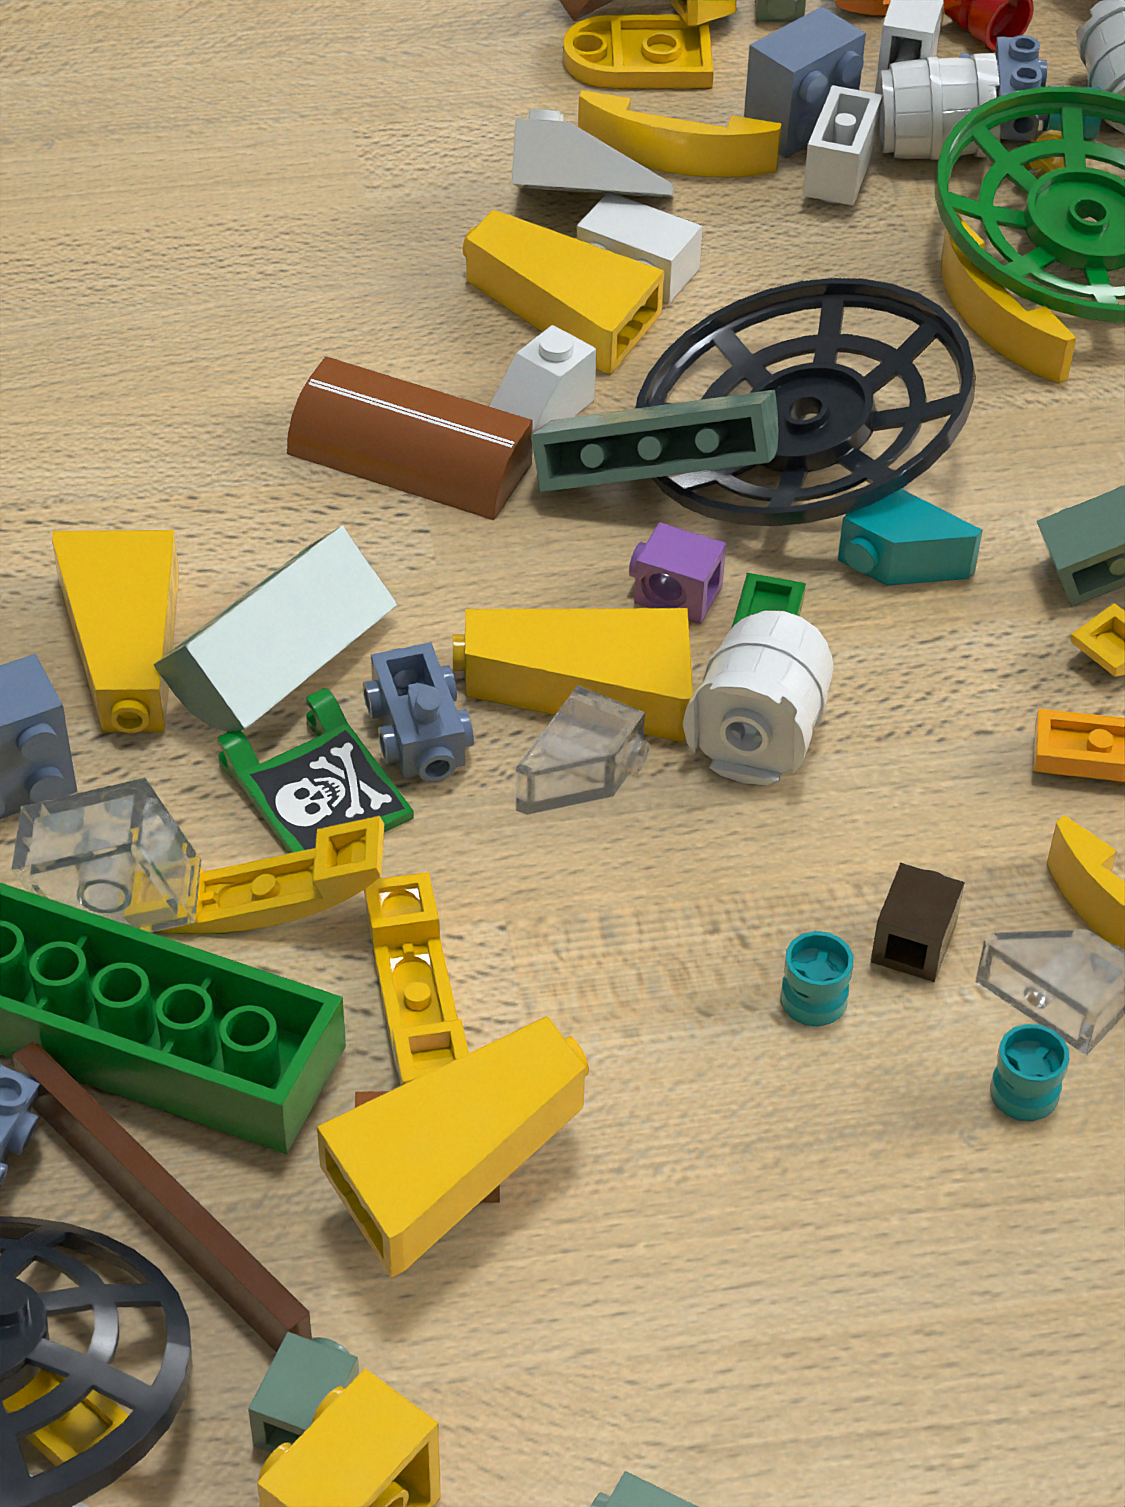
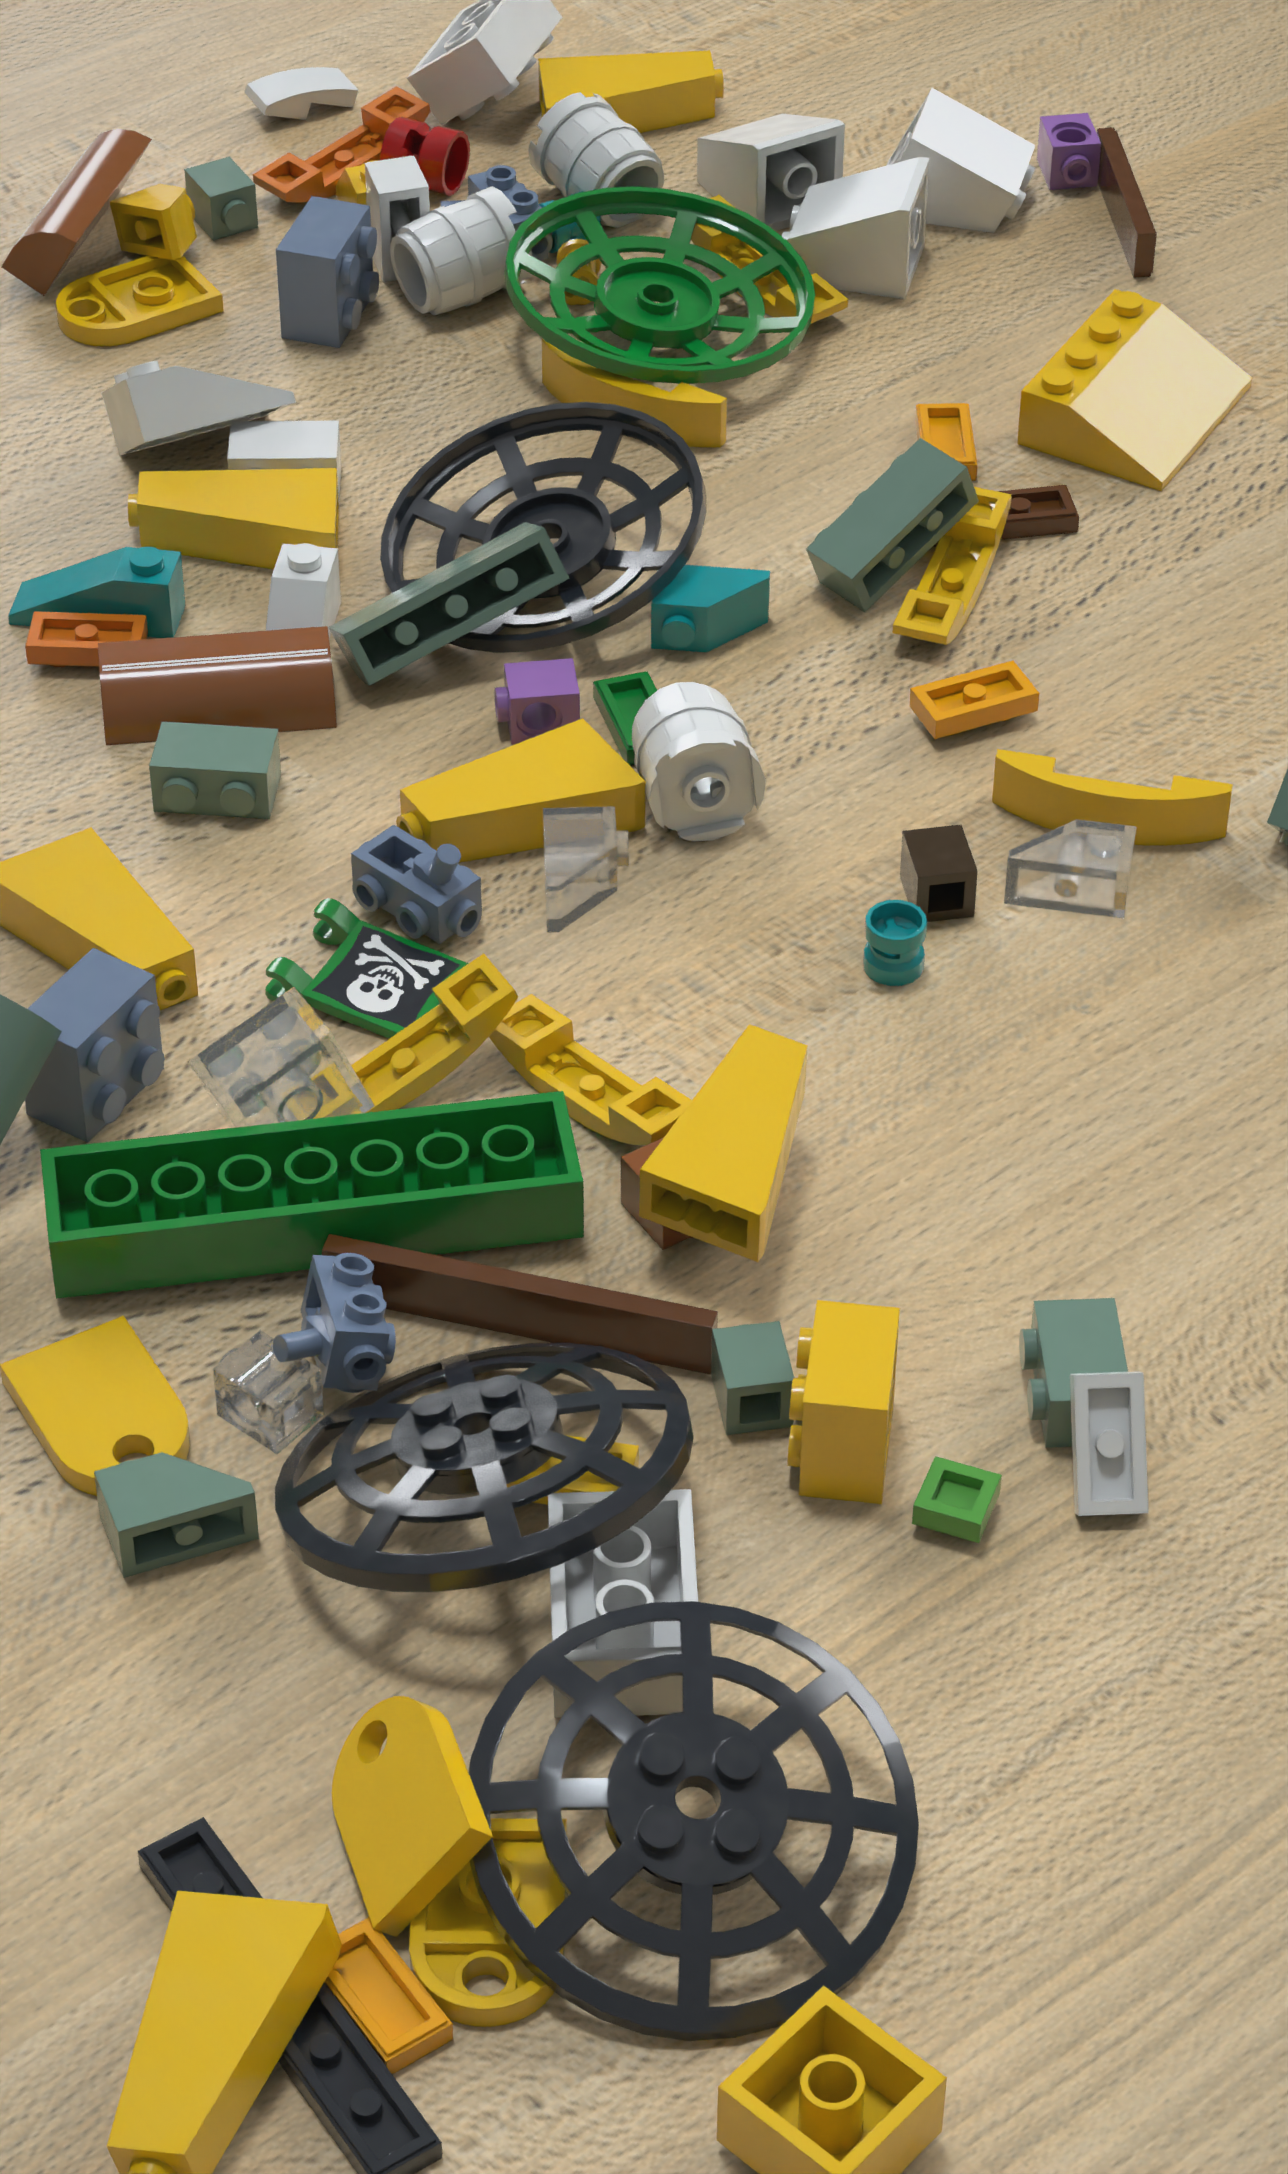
camera: 30 degrees left, 5 degrees down
brick [153,525,398,732] -> none
yellow slope [578,90,782,177] -> none
white brick [803,85,883,206] -> none
teal wheel [990,1024,1070,1121] -> none
none -> teal slope [8,547,186,638]
none -> orange plate [25,611,148,667]
none -> sand green brick [149,721,281,819]

